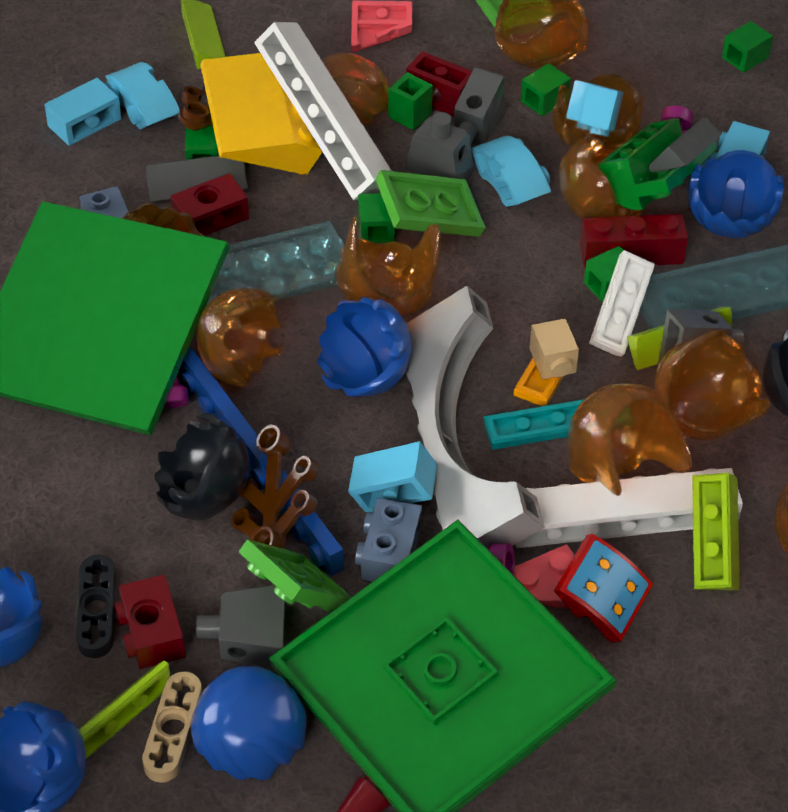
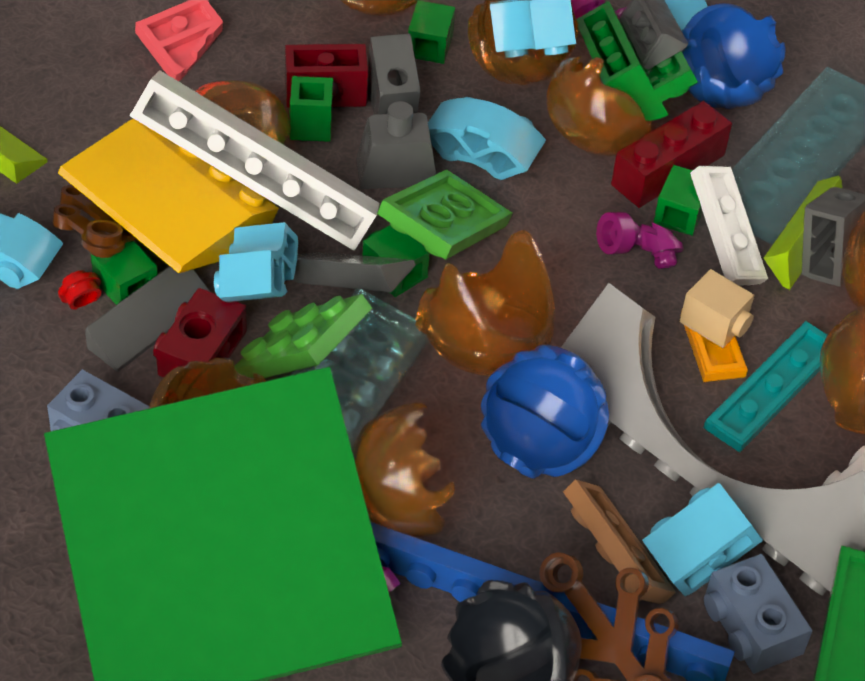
camera: 40 degrees left, 0 degrees up
none -> red plate [58,270,102,310]
none -> medium azure brick [214,222,298,302]
none -> bright green plate [231,294,372,383]
none -> dark grey slope [293,252,415,292]
none -> medium nougat plate [563,479,676,604]
none -> magenta arm [596,212,684,269]

